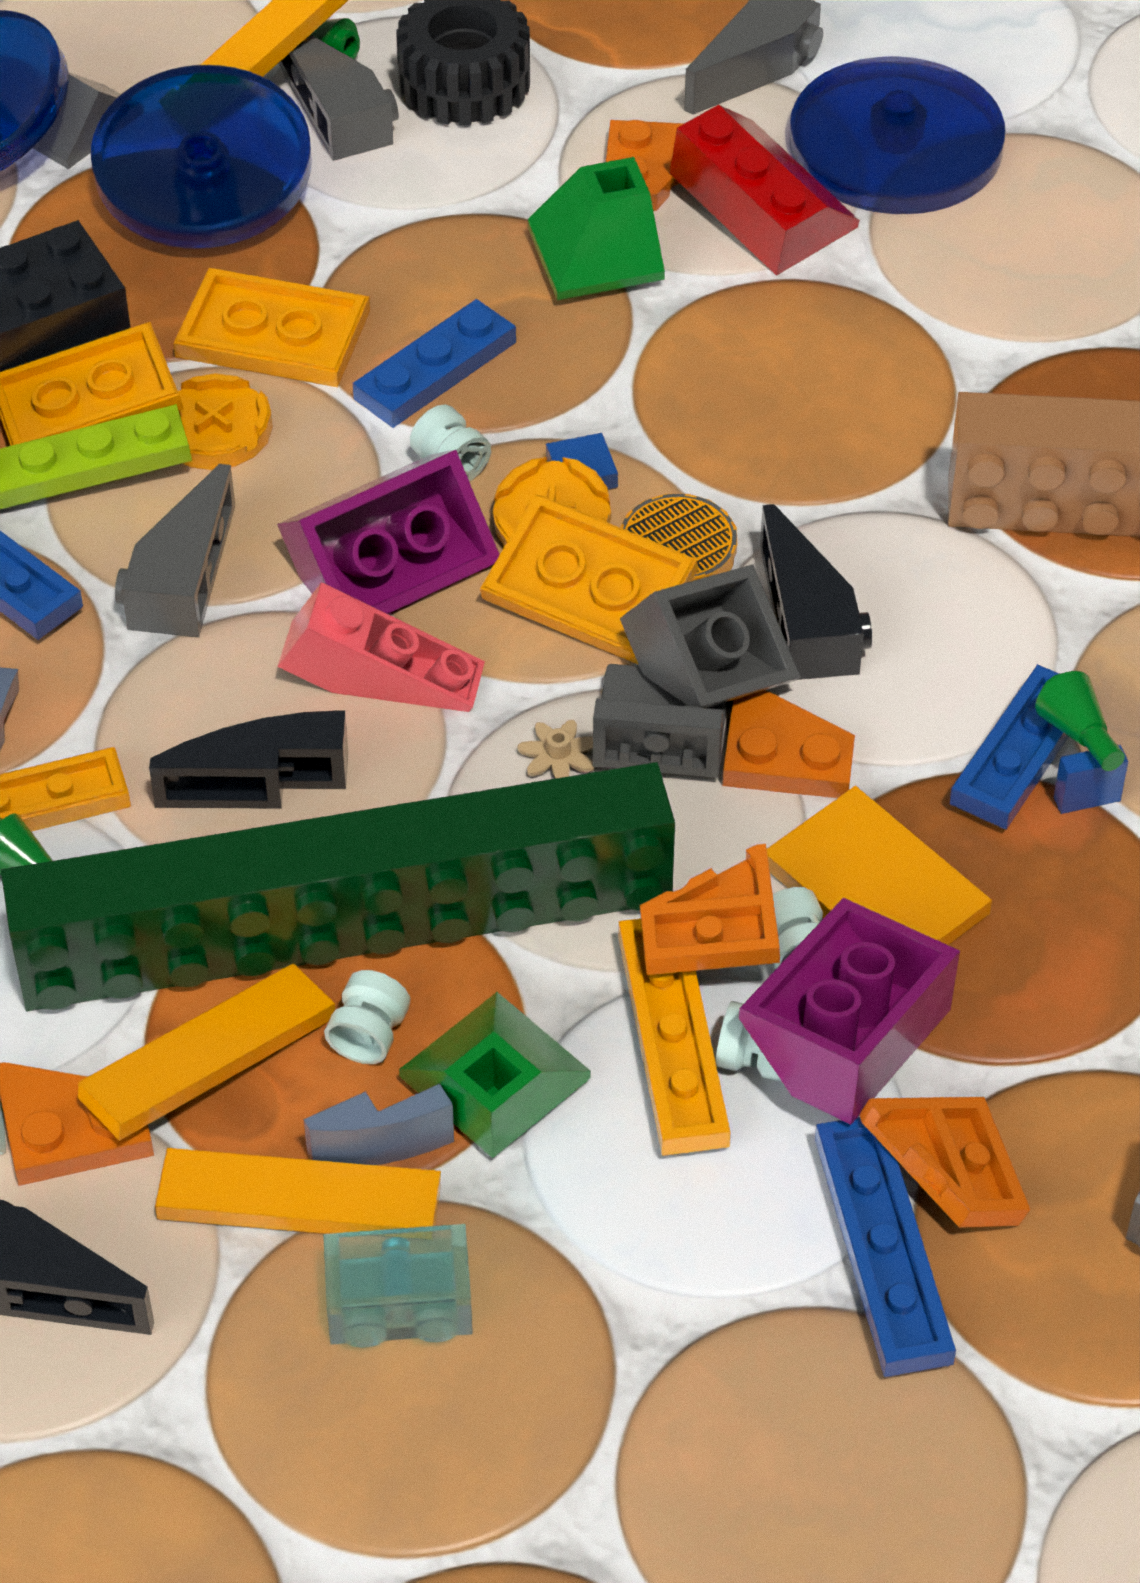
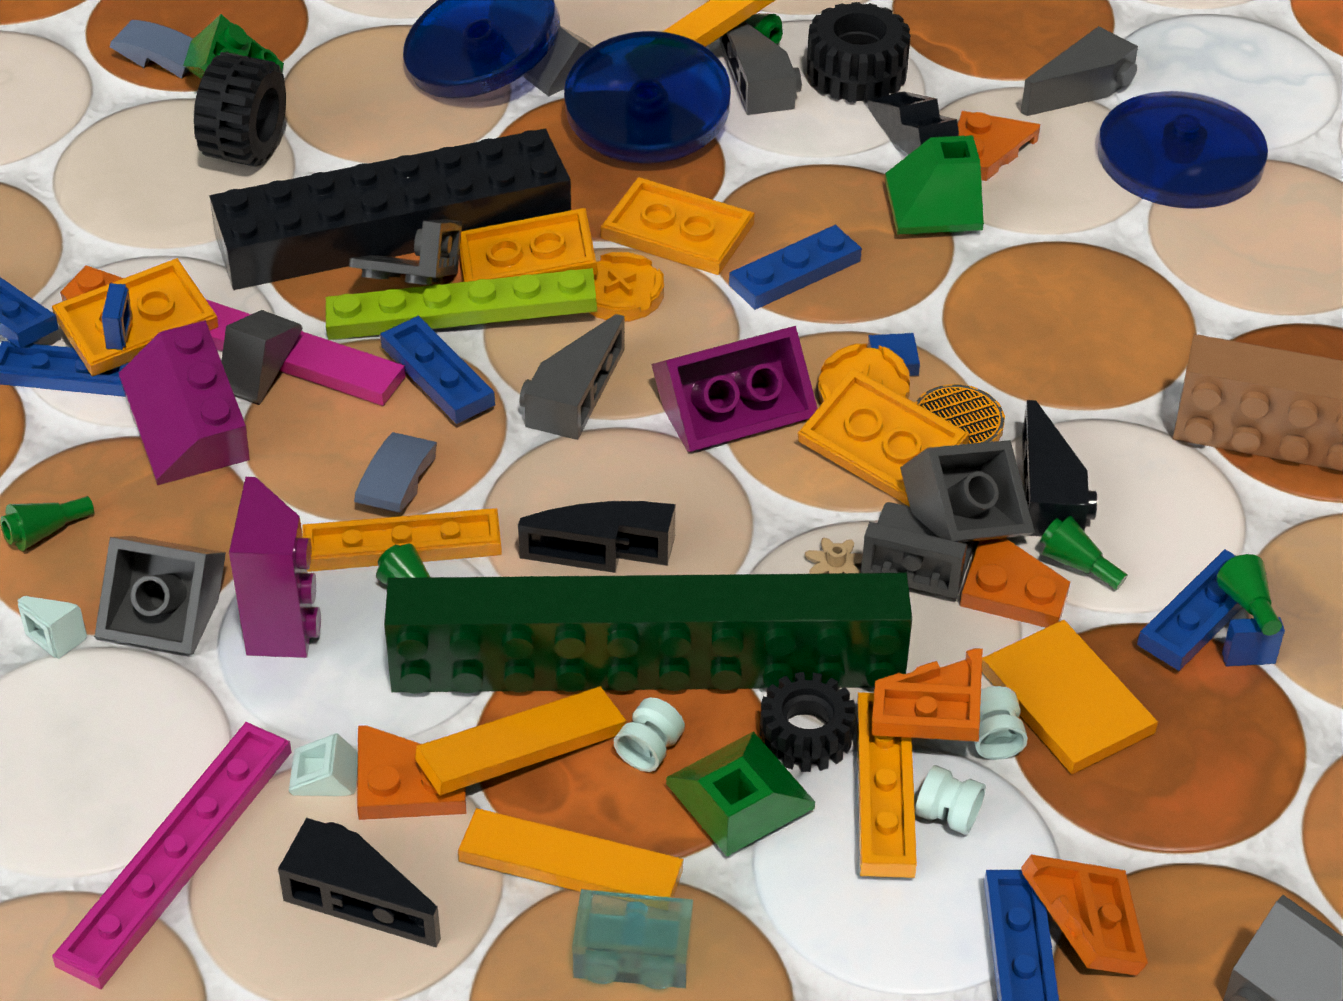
camera: 10 degrees right, 5 degrees down
coral slope [277,582,485,712] -> none
sand blue slope [303,1084,454,1165] -> none
light aqua wheel [410,404,491,481] -> none
red slope [669,104,860,276] -> none
magenta slope [739,898,960,1125] -> none
none -> black tyre [760,672,856,772]
none -> black slope [867,91,959,154]
none -> green cone [1040,516,1128,590]

